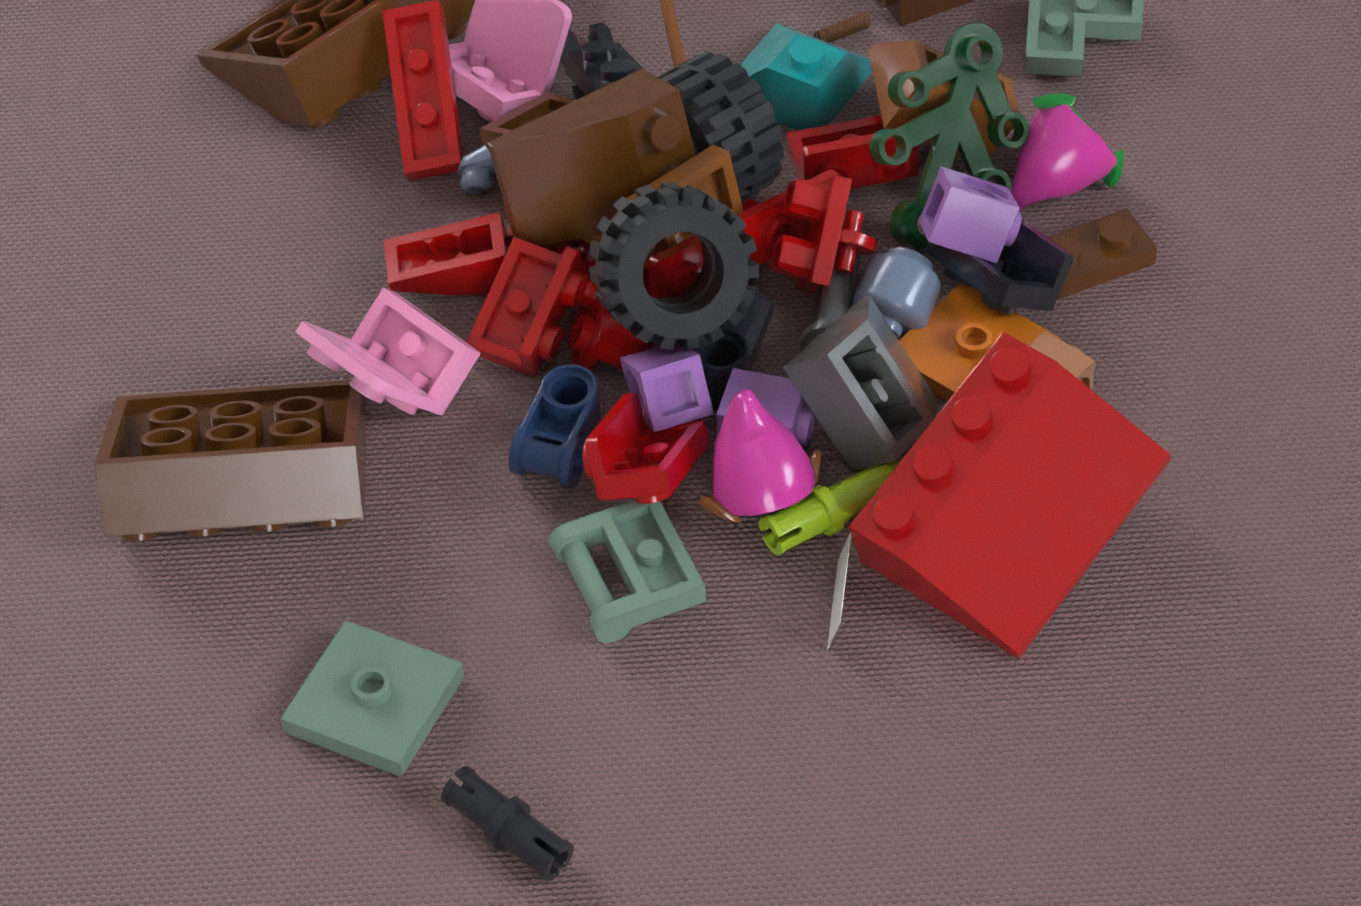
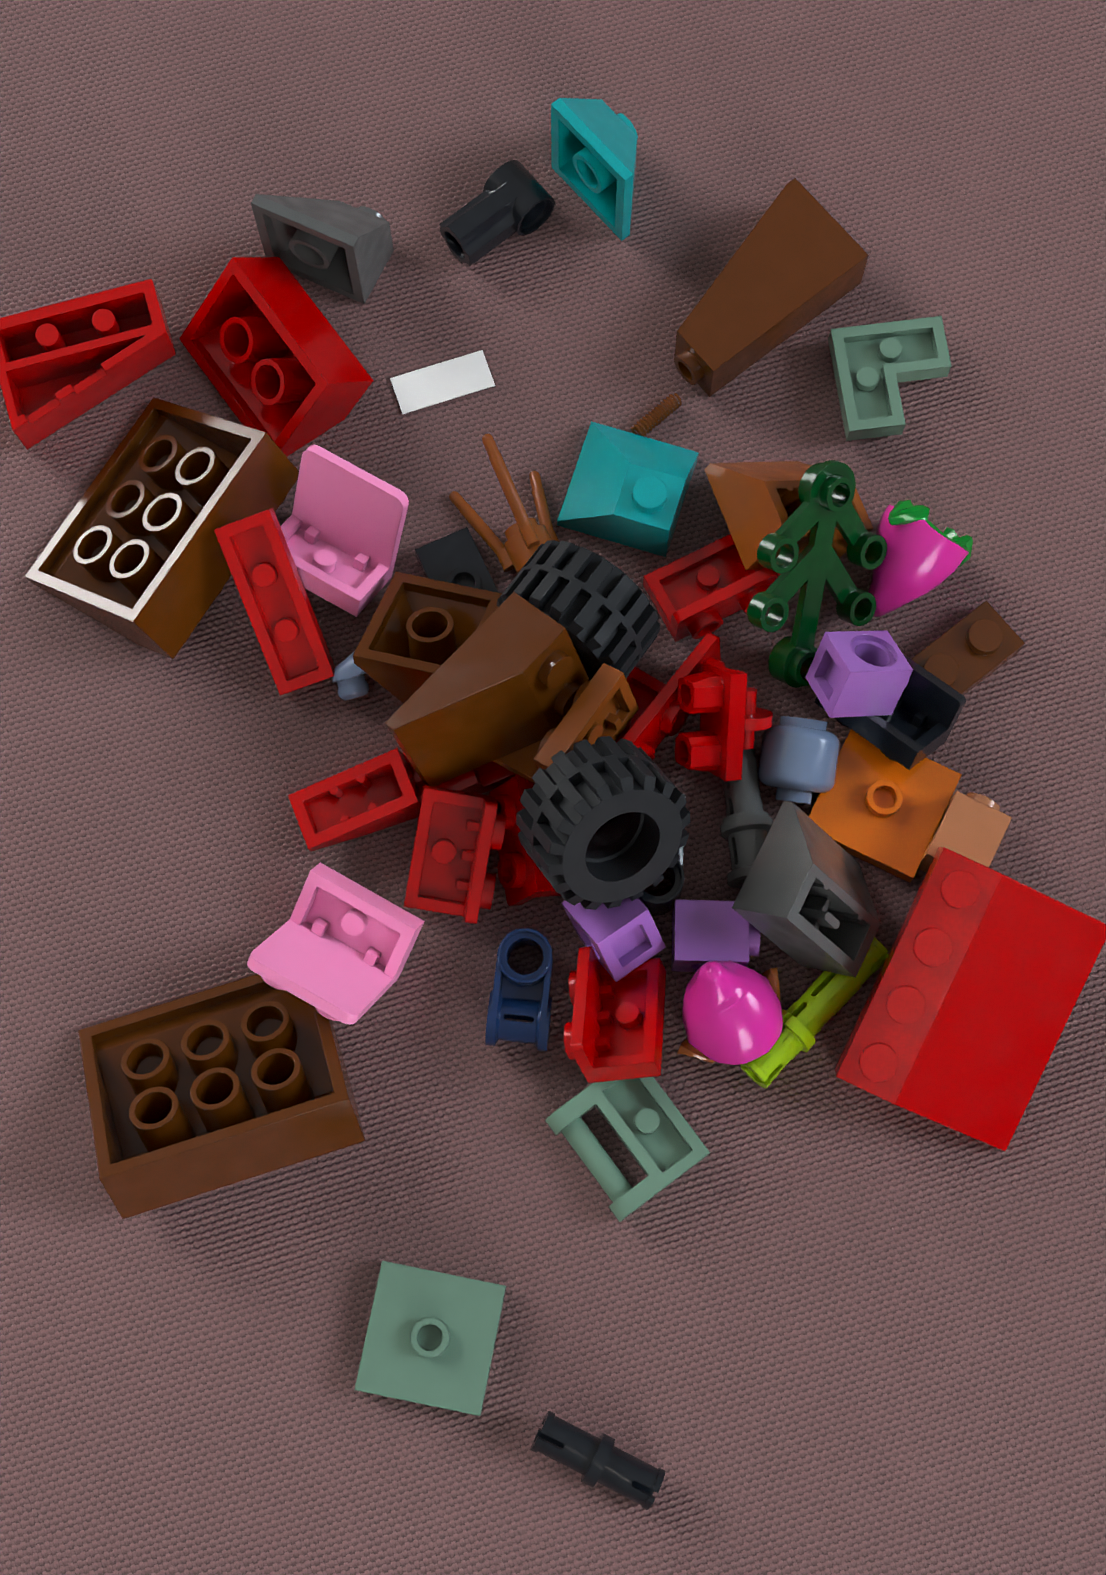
camera: 15 degrees left, 25 degrees up
black hinge [560,22,645,96] -> none
white sticker [827,532,851,650] -> none

